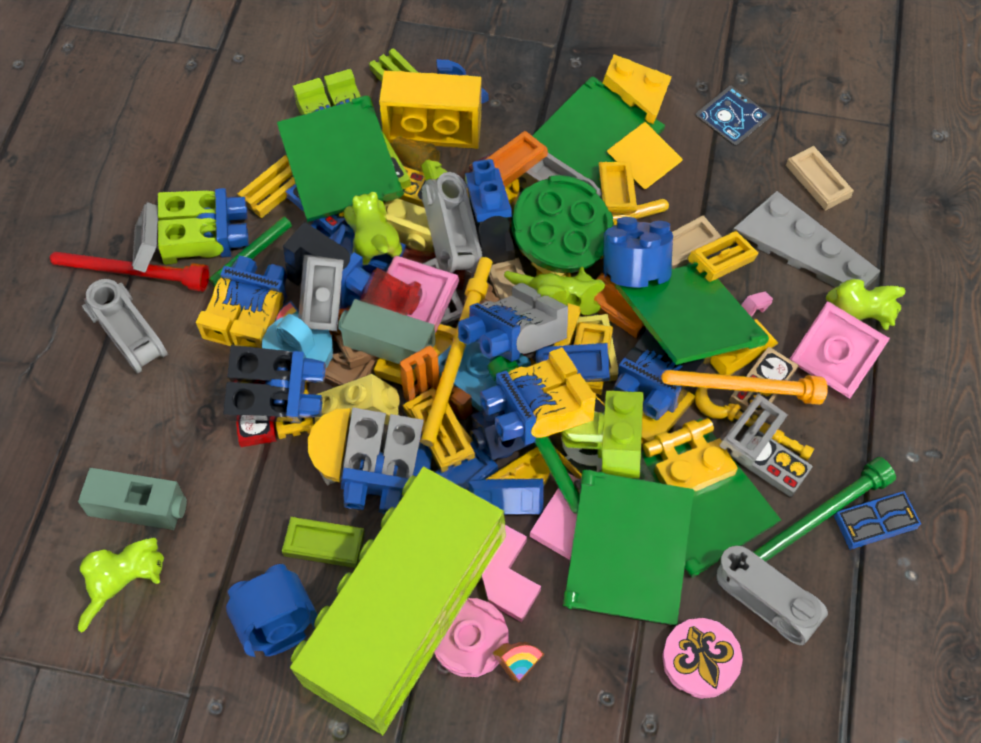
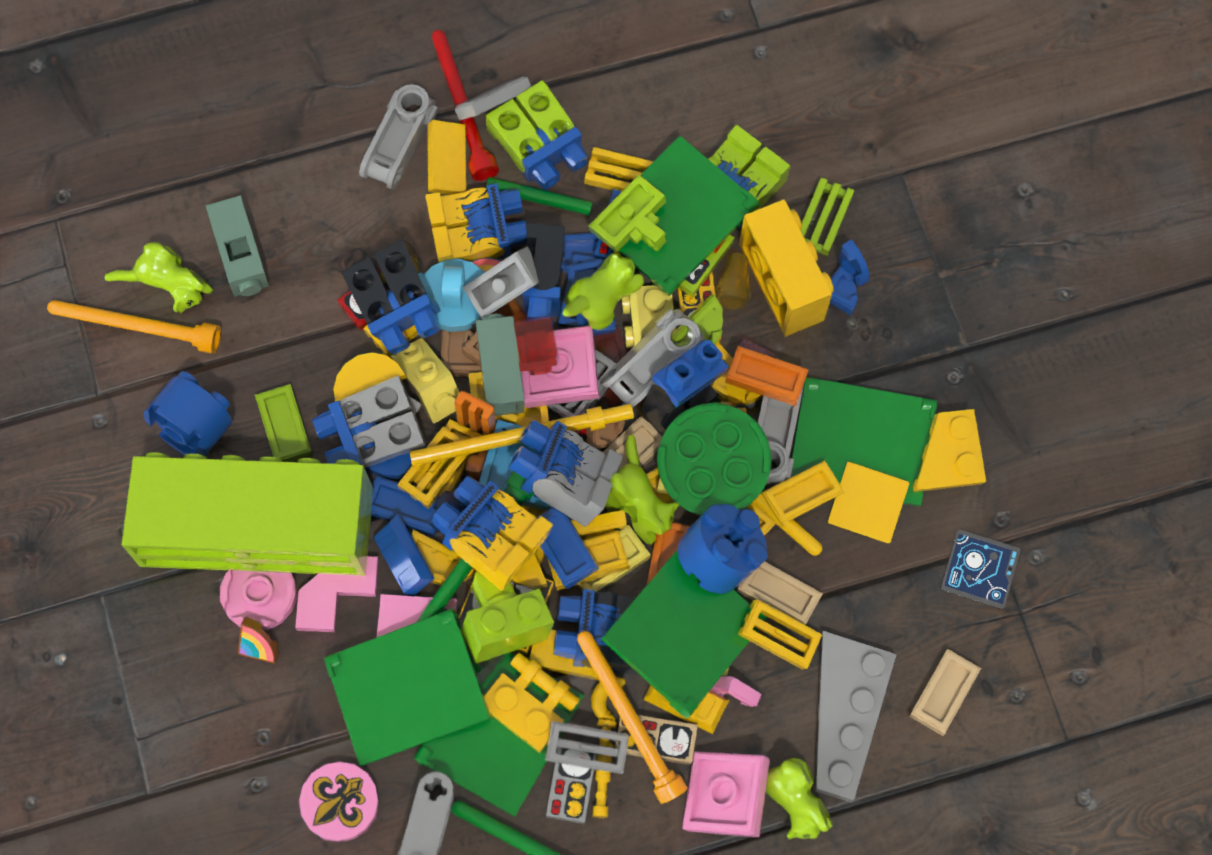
camera: 60 degrees right, 10 degrees up
none -> light orange piece [47,300,221,354]
none -> yellow tile [427,120,466,195]
none -> lime hinge [589,175,667,253]

